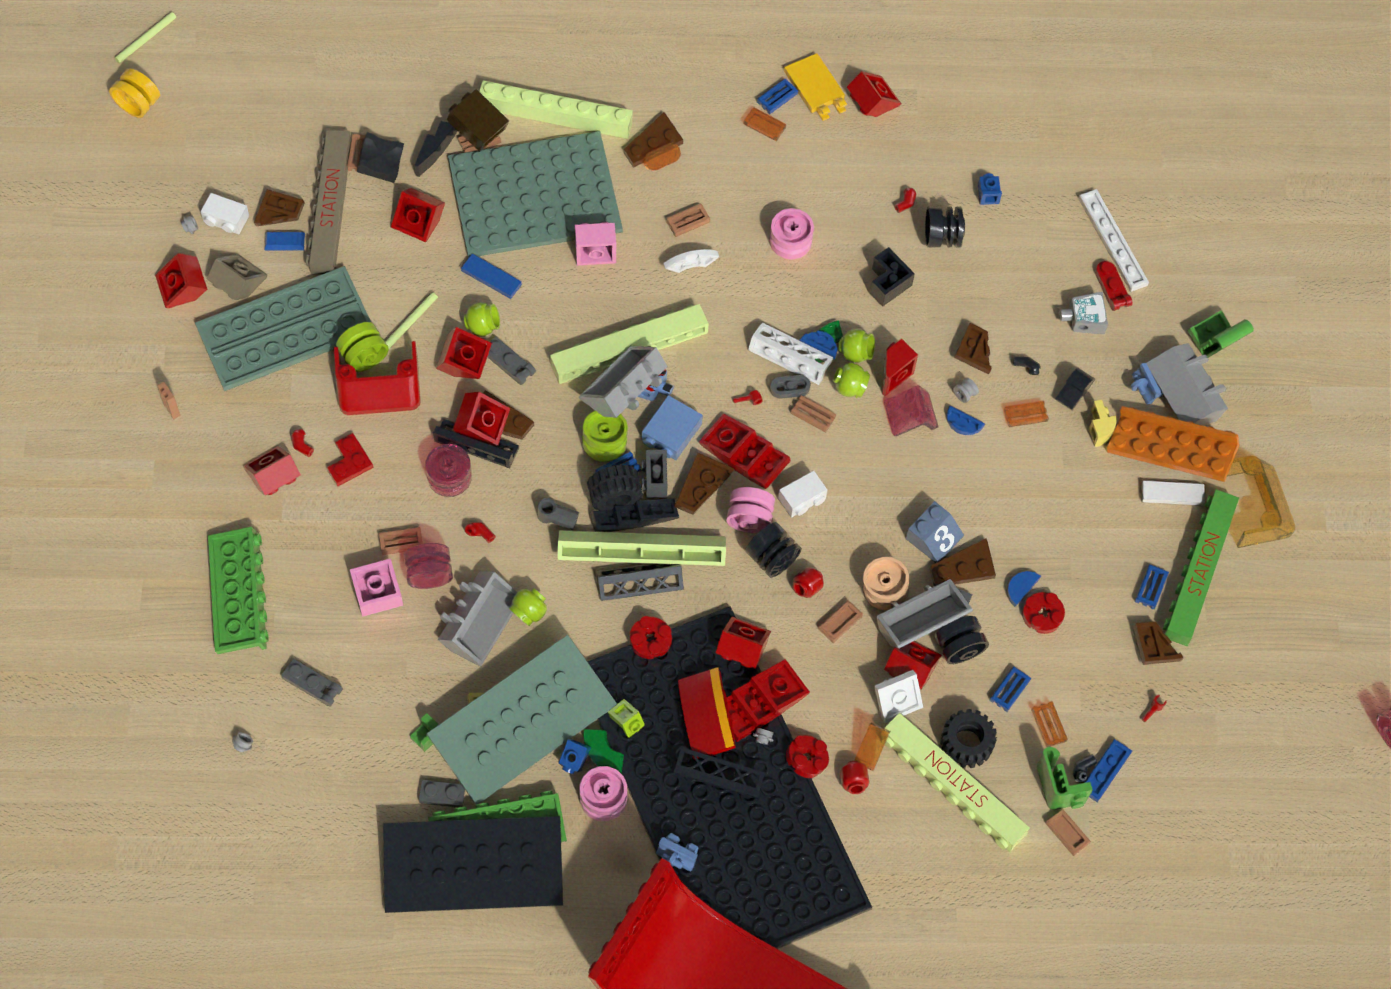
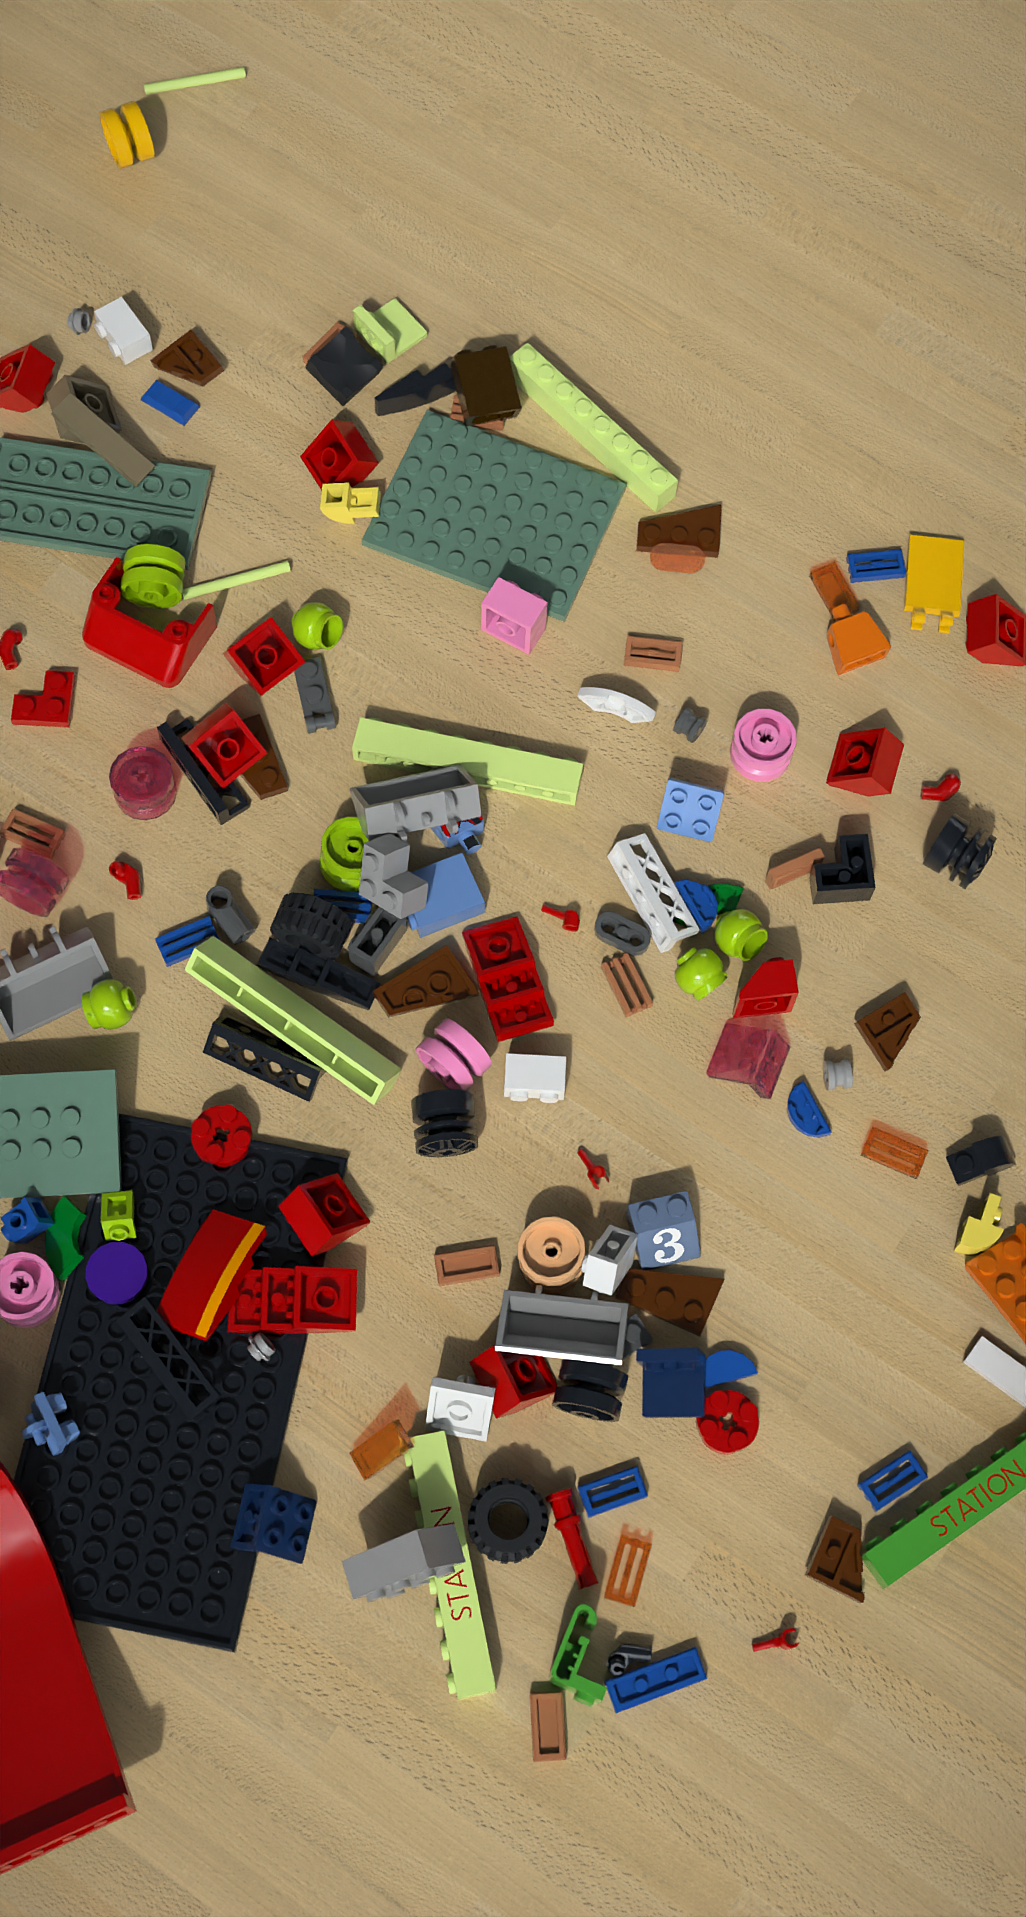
camera: 35 degrees right, 5 degrees up
dark tan brick [306,130,352,275] -> none
blue tile [461,254,522,299] -> none
red plate [786,735,829,778] -> none
red head [793,567,824,598] -> none
red head [840,761,870,794] -> none
black arm [1013,356,1041,375] -> none
none -> dark tan tile [51,393,155,488]
none -> dark purple tile [85,1242,148,1304]
none -> blue tile [155,916,220,967]
none -> dark blue bracket [230,1483,316,1564]
none -> light yellow brick [320,483,381,524]
none -> light grey brick [342,1524,466,1602]
none -> yellowish green bracket [352,299,427,364]
none -> light grey brick [359,833,428,919]
none -> red pin [545,1488,599,1590]
none -> red hand [577,1149,609,1189]
none -> white brick [581,1225,638,1296]
none -> dark blue bracket [636,1348,705,1418]
none -> medium blue bracket [657,778,724,842]
none -> dark grey wheel [673,707,708,743]
none -> nougat tile [765,848,825,889]
none -> orange torso [826,604,891,675]
none -> red slope [826,727,904,797]

